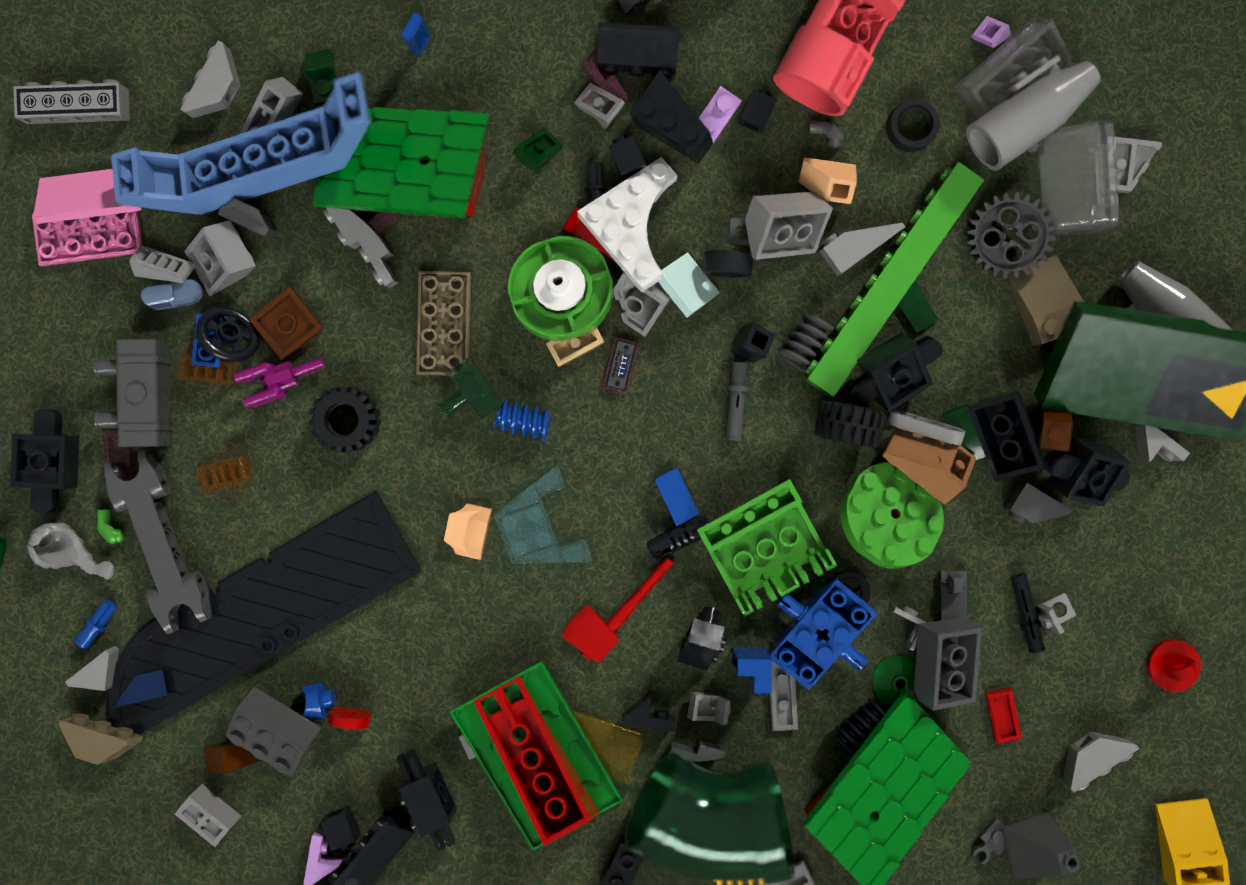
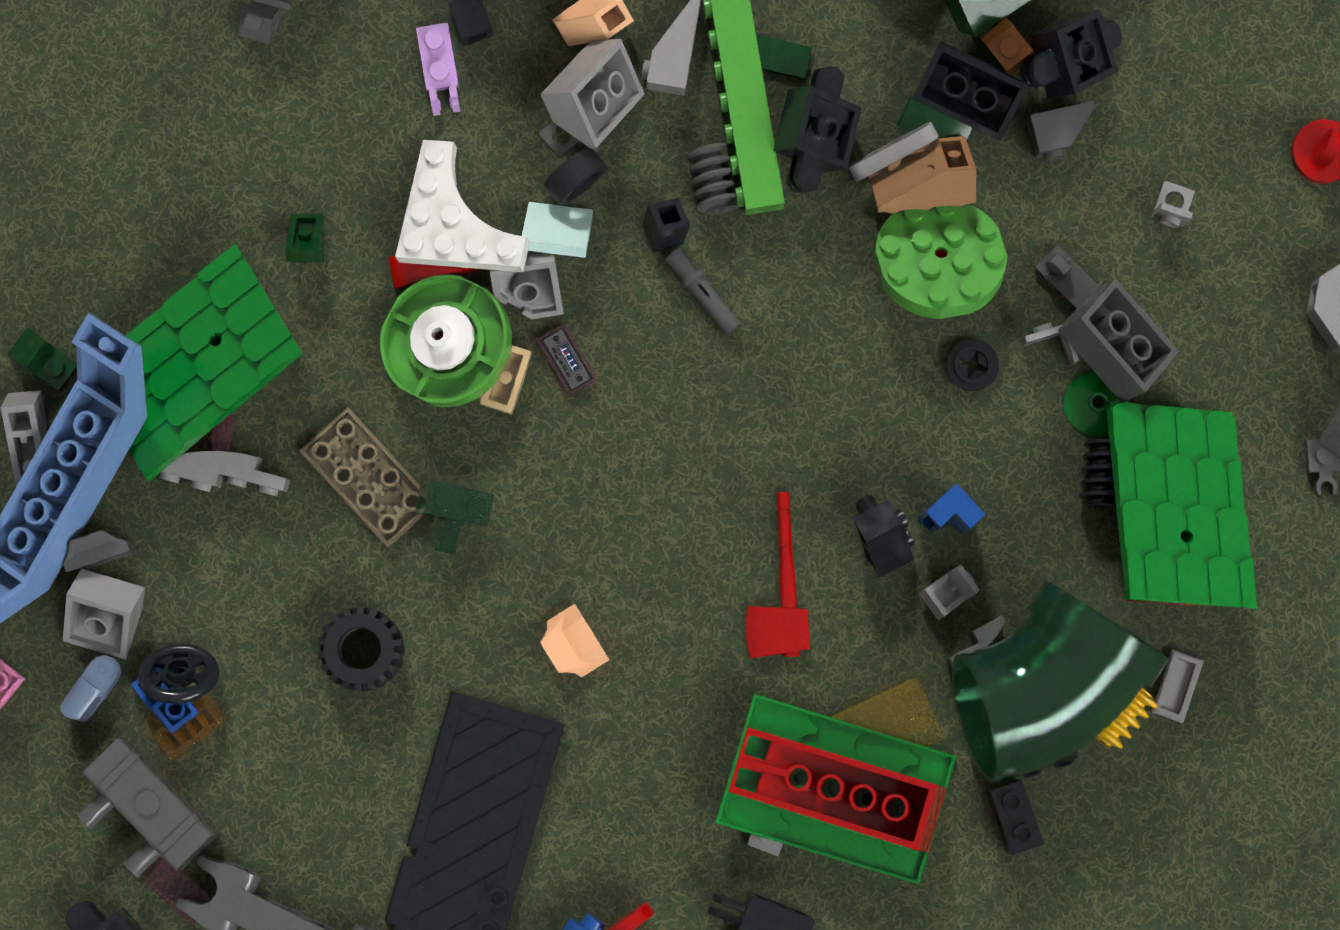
camera: 50 degrees left, 5 degrees down
light grey slope [130,246,195,283] -> none
clear orange slope [196,455,254,493] -> none
magenta plant [234,357,325,408] -> none
reddish brown plate [249,287,325,361] -> none
blue tile [401,12,431,56] -> none
blue piece [494,399,551,442] -> none
clear light blue wing [494,465,593,564] -> none
light grey slope [574,83,625,129] -> none
clear pink slope [582,58,628,105] -> none
black axle [585,162,606,204] -> none
black slope [597,22,680,78] -> none
black brick [609,135,646,180] -> none
black slope [622,692,675,731] -> none
black wedge [630,70,713,164] -> none
black hinge [646,515,709,559] -> none
blue slope [654,468,699,526] -> none
bright green slope [697,479,837,617] -> none
light grey tile [768,653,798,731] -> none
blue slope [769,579,878,690] -> none
black tyre [814,401,886,449] -> none
red tile [985,687,1022,744] -> none
black pin [1010,573,1046,654] -> none

